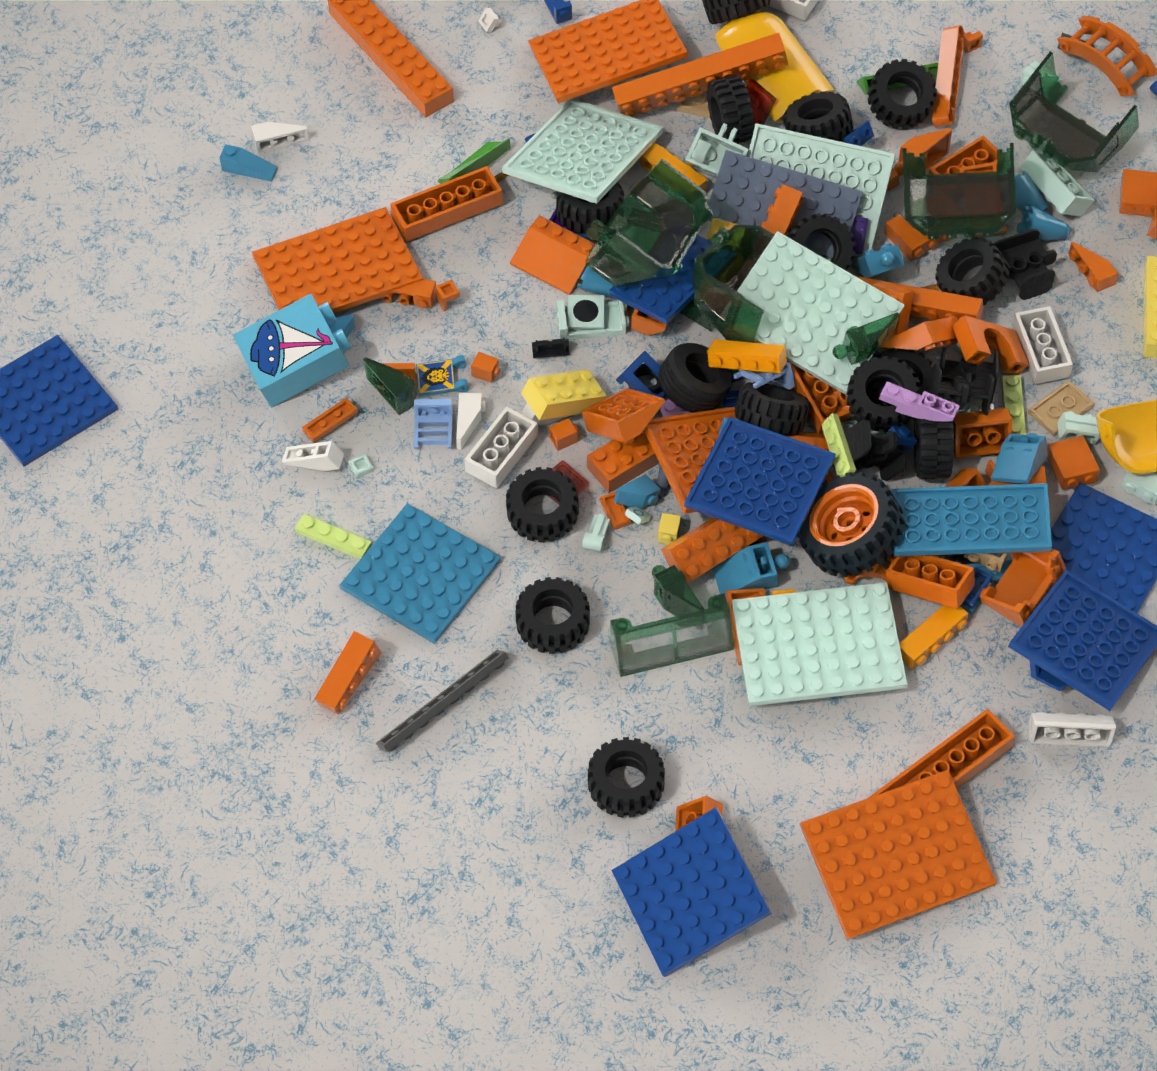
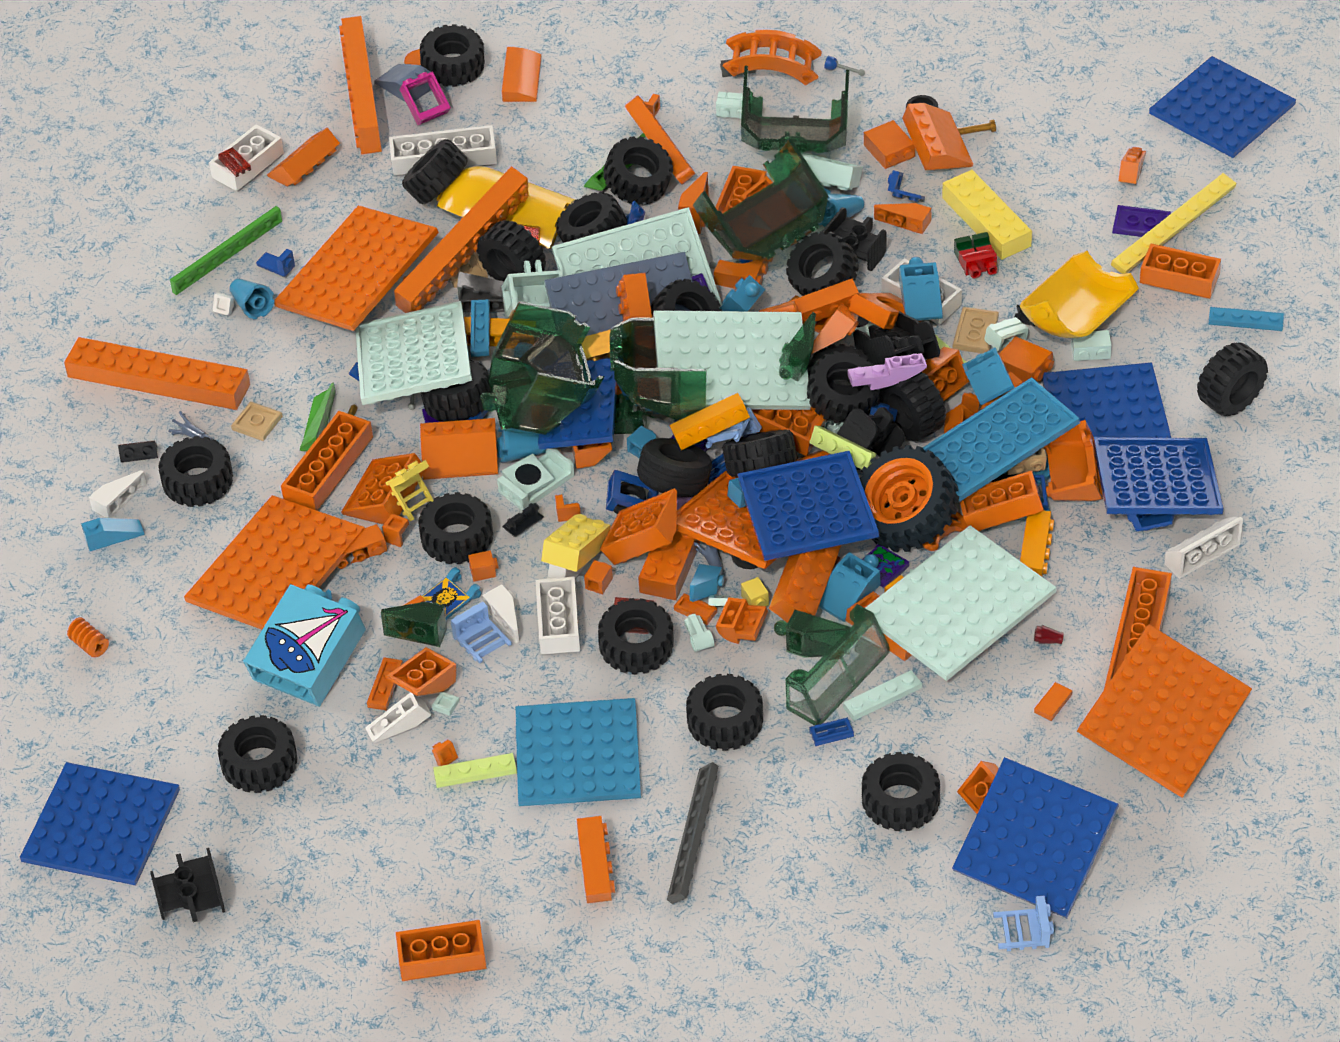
camera: 35 degrees left, 10 degrees down
none -> orange piece [67,617,109,657]
none -> black hinge [118,440,158,462]
none -> black piece [150,847,225,923]
none -> black tyre [158,436,233,507]
none -> sand blue piece [168,411,213,440]
none -> black tyre [217,715,298,793]
none -> dark azure cone [229,279,274,319]
none -> tan tile [231,401,283,441]
none -> orange slope [341,453,426,524]
none -> light yellow plate [385,460,434,521]
none -> orange slope [387,647,456,696]
none -> orange brick [396,920,487,981]
none -> black tyre [418,492,493,565]
none -> orange tile [432,739,458,766]
none -> flat silver wedge [457,271,505,312]
none -> dark azure tile [470,299,490,357]
none -> orange panel [555,494,581,522]
none -> dark azure slope [627,426,656,458]
none -> orange brick [716,597,768,644]
none -> blue tile [809,717,854,747]
none -> light aqua plate [843,670,922,721]
none -> tile [862,544,909,588]
none -> blue bracket [888,170,925,202]
none -> dark azure slope [899,257,943,321]
none -> red hips [954,232,997,279]
none -> light blue plate [993,896,1054,951]
none -> dark red cone [1034,625,1064,644]
none -> orange tile [1034,682,1073,721]

